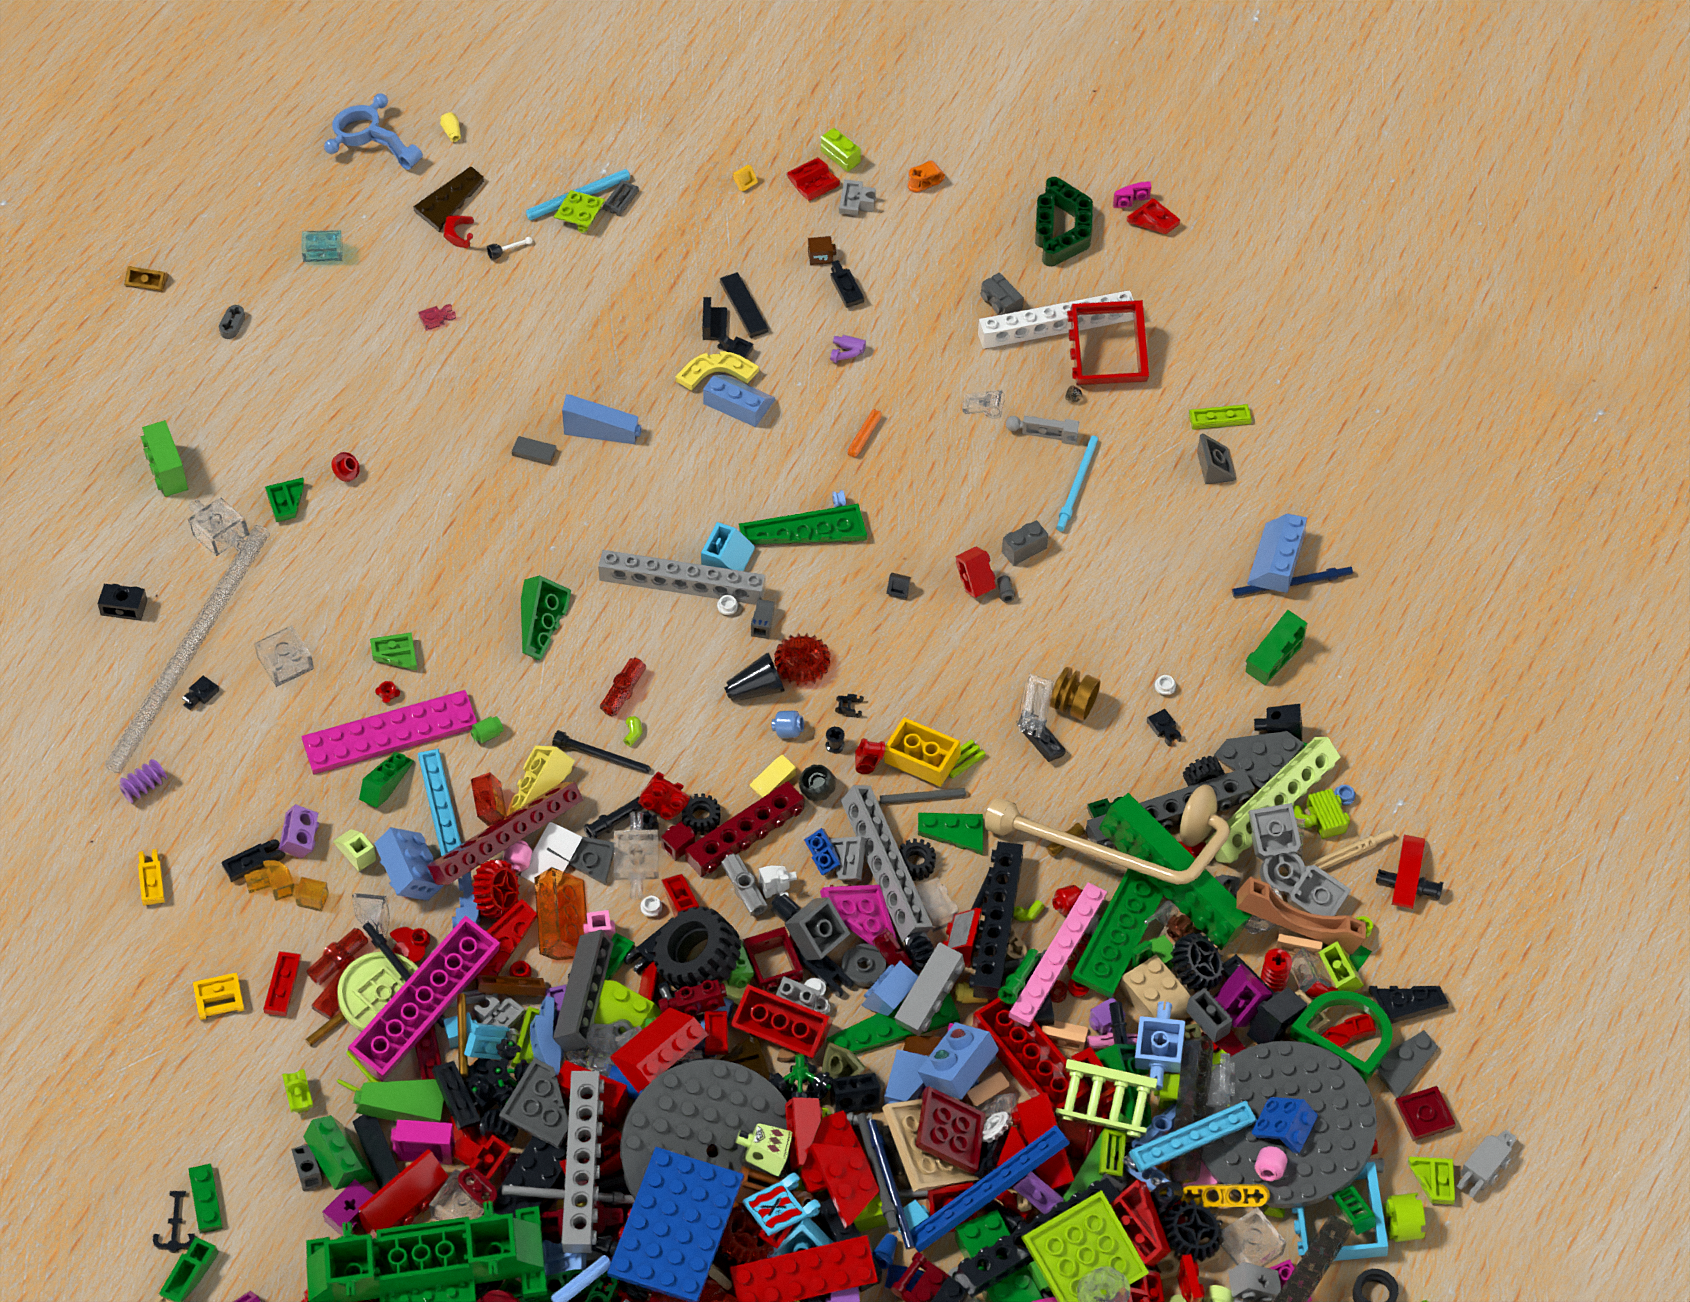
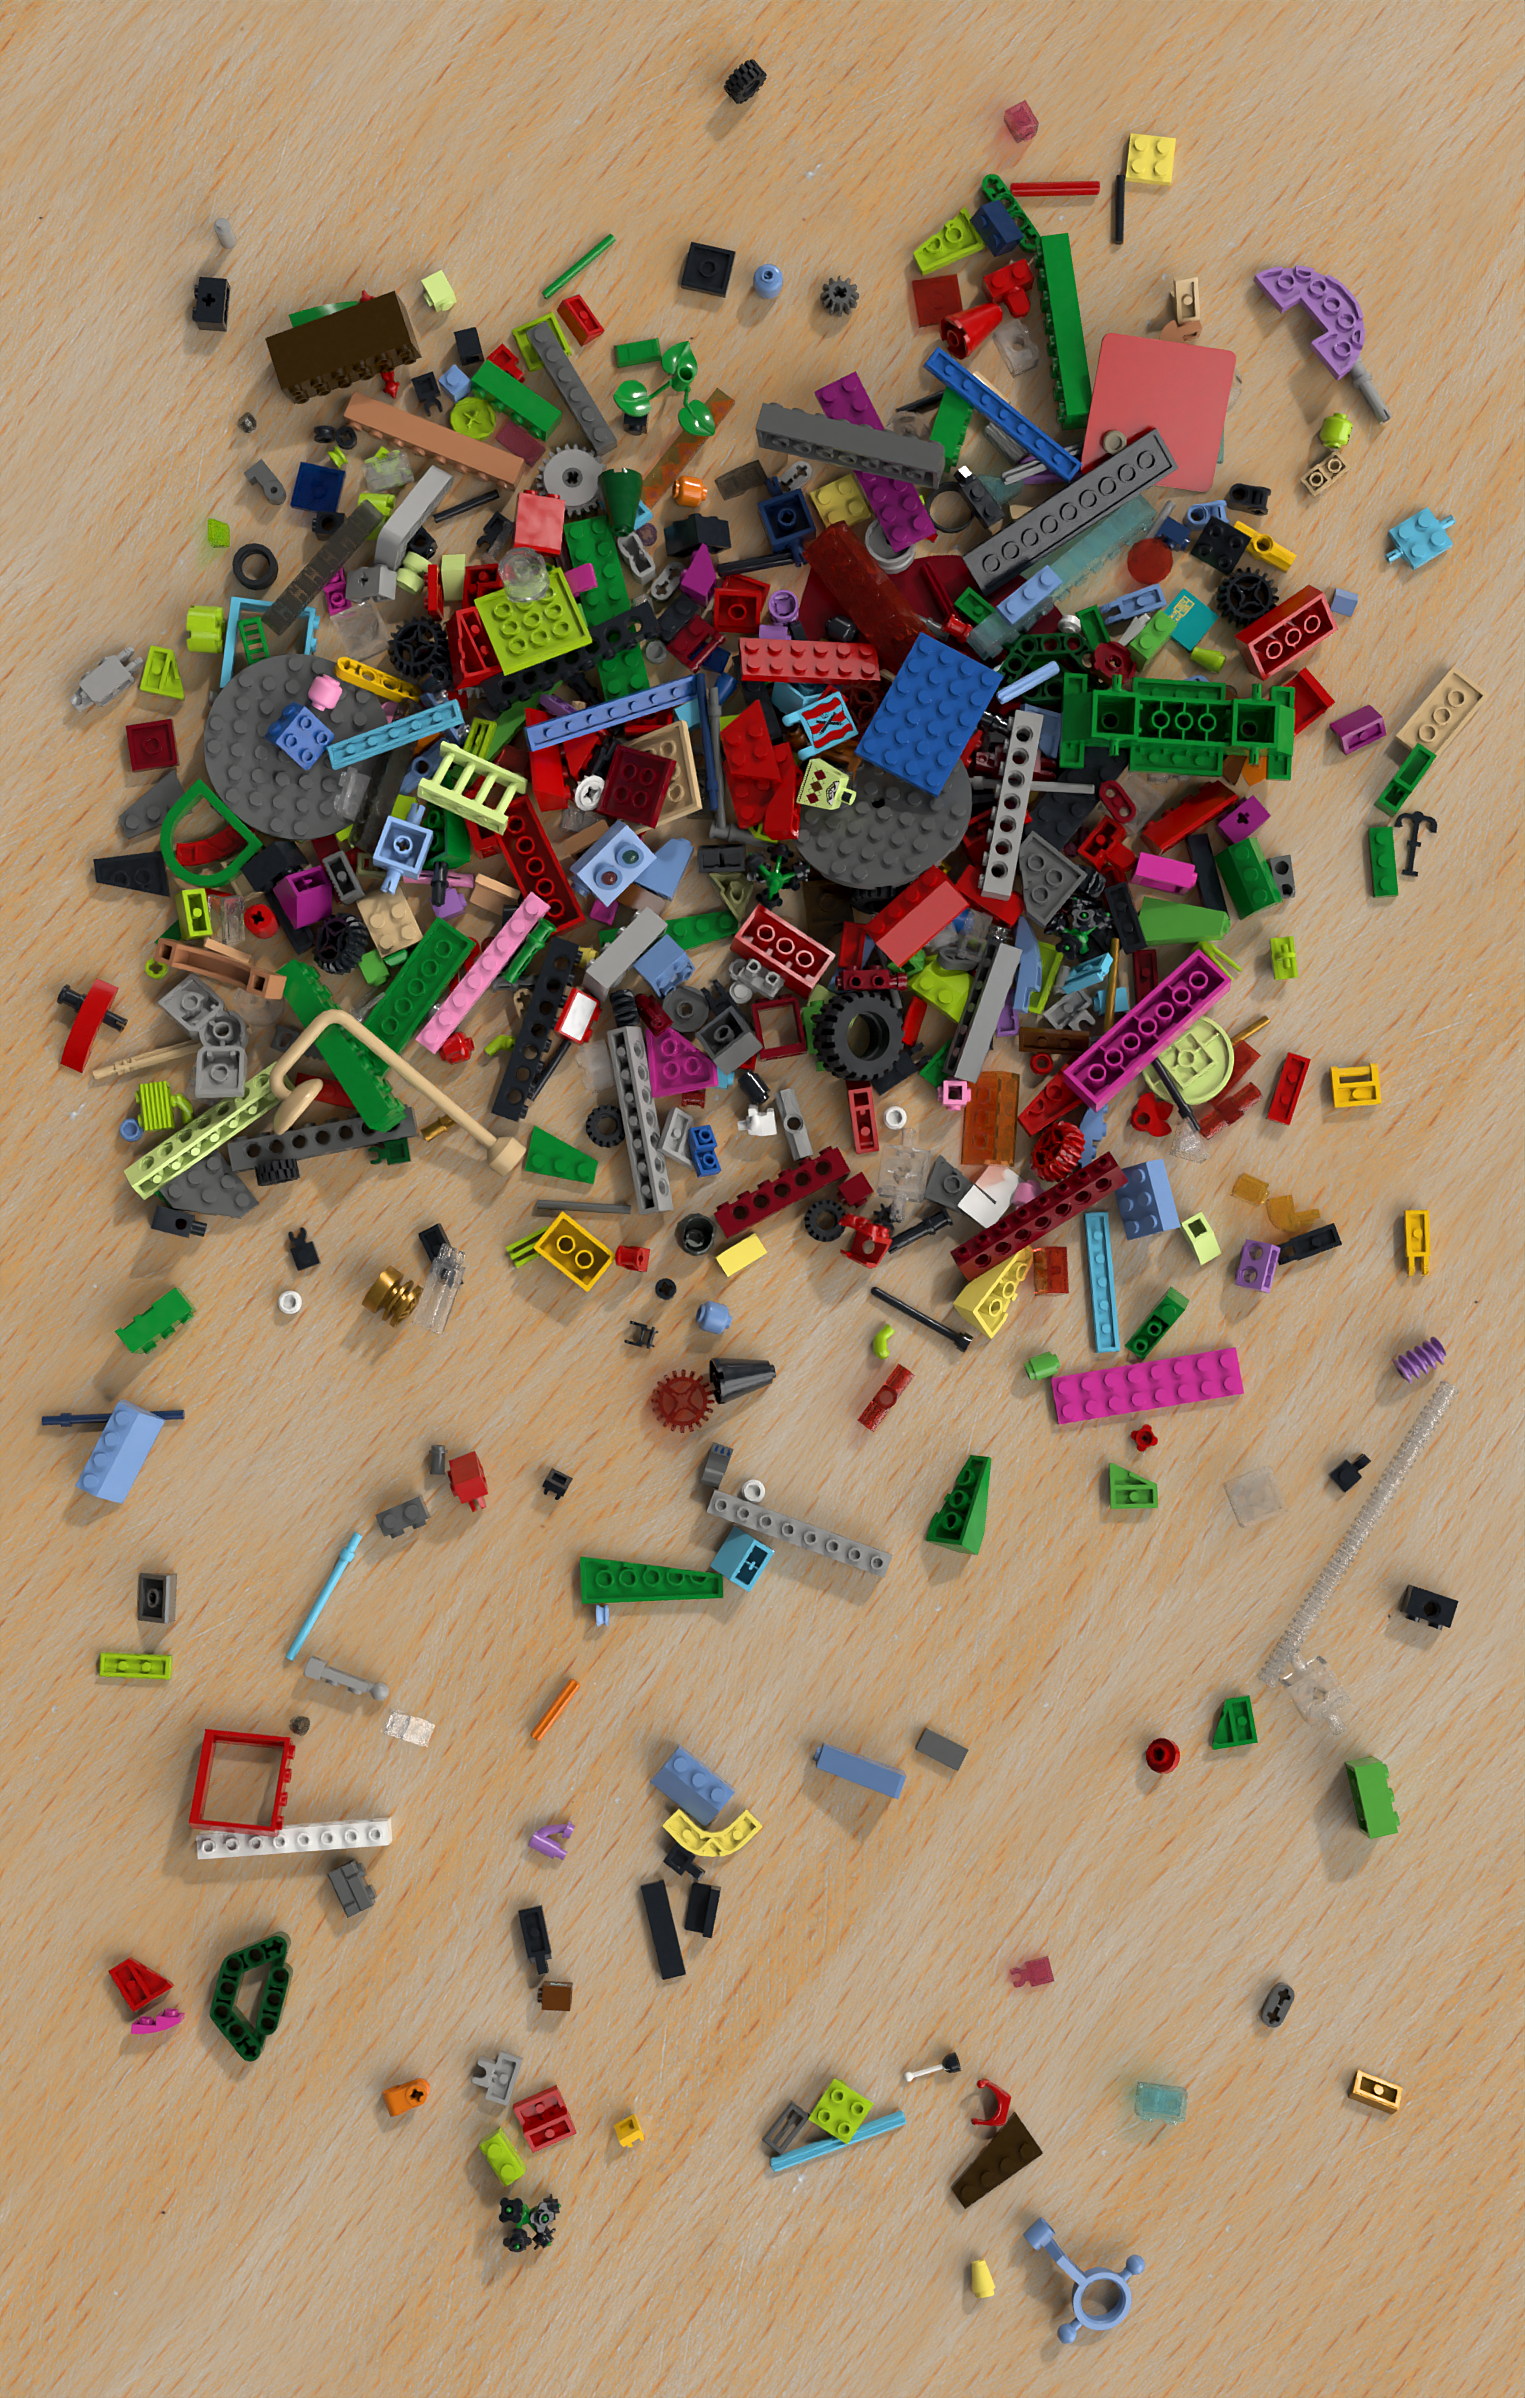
camera: 170 degrees left, 30 degrees up
copper gear [1166,914,1194,941] -> none
none -> black plant [499,2194,561,2252]

